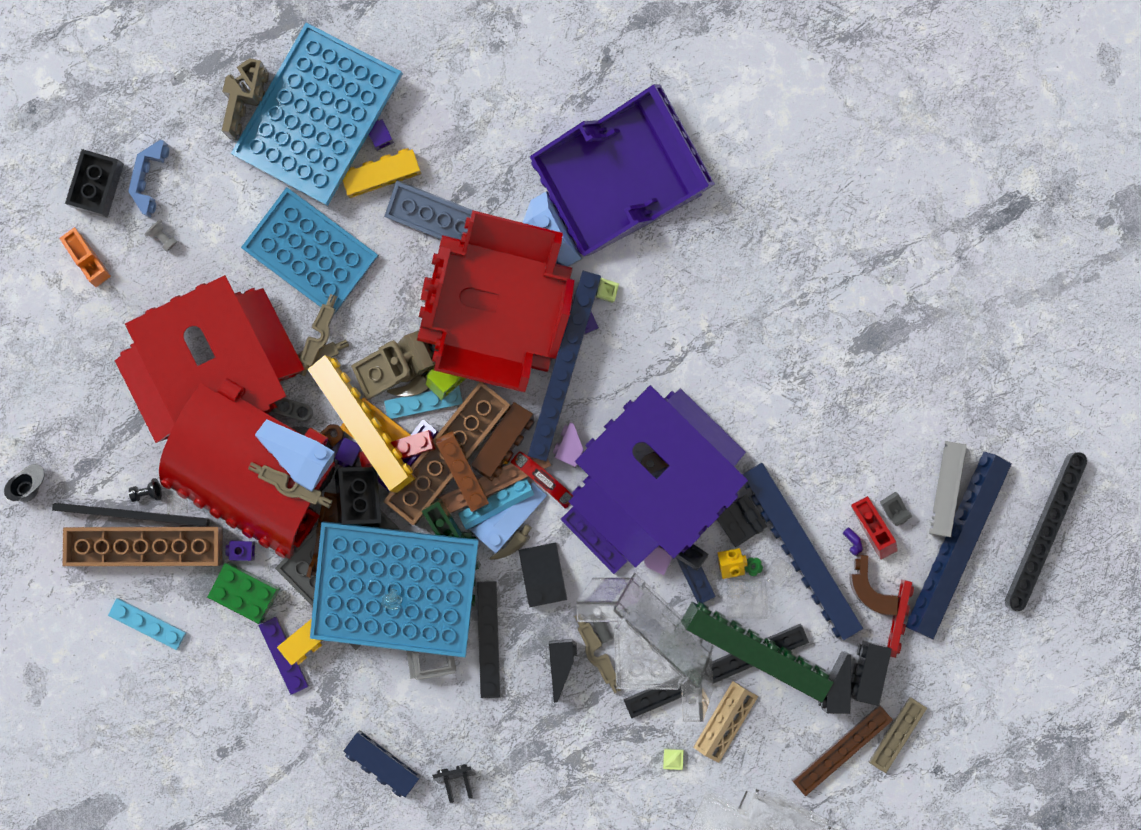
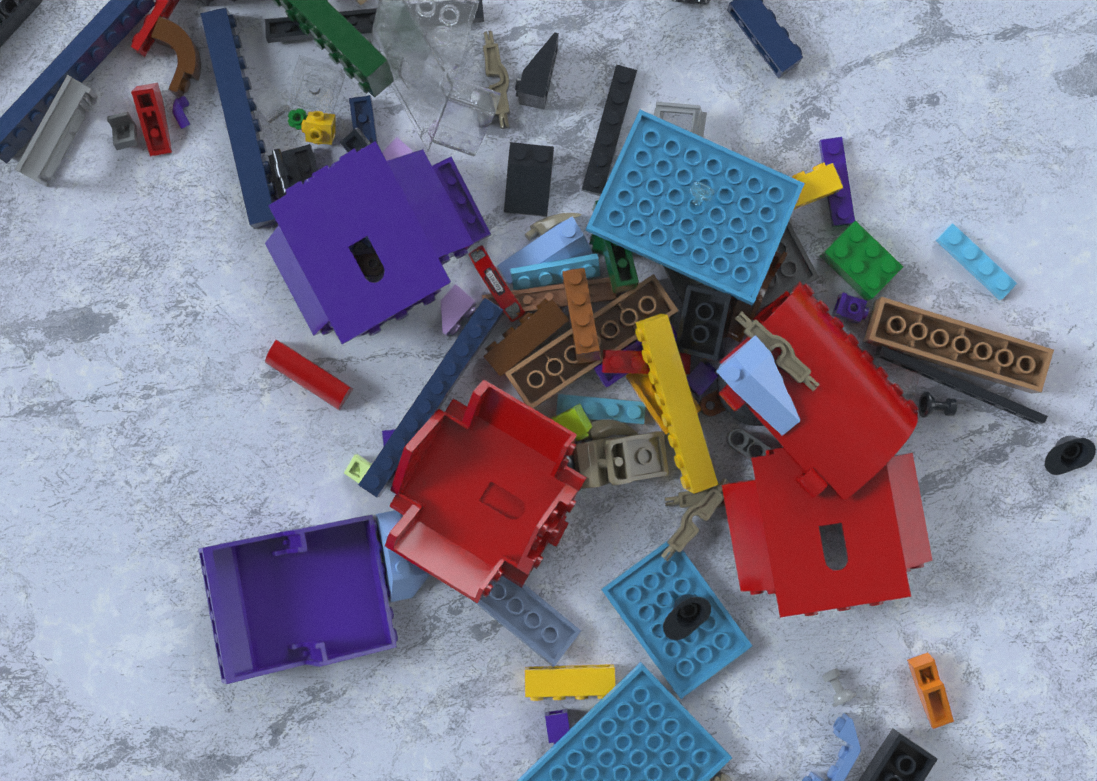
camera: 165 degrees left, 0 degrees up
none -> red brick [265,340,354,410]
none -> black piece [663,594,711,641]

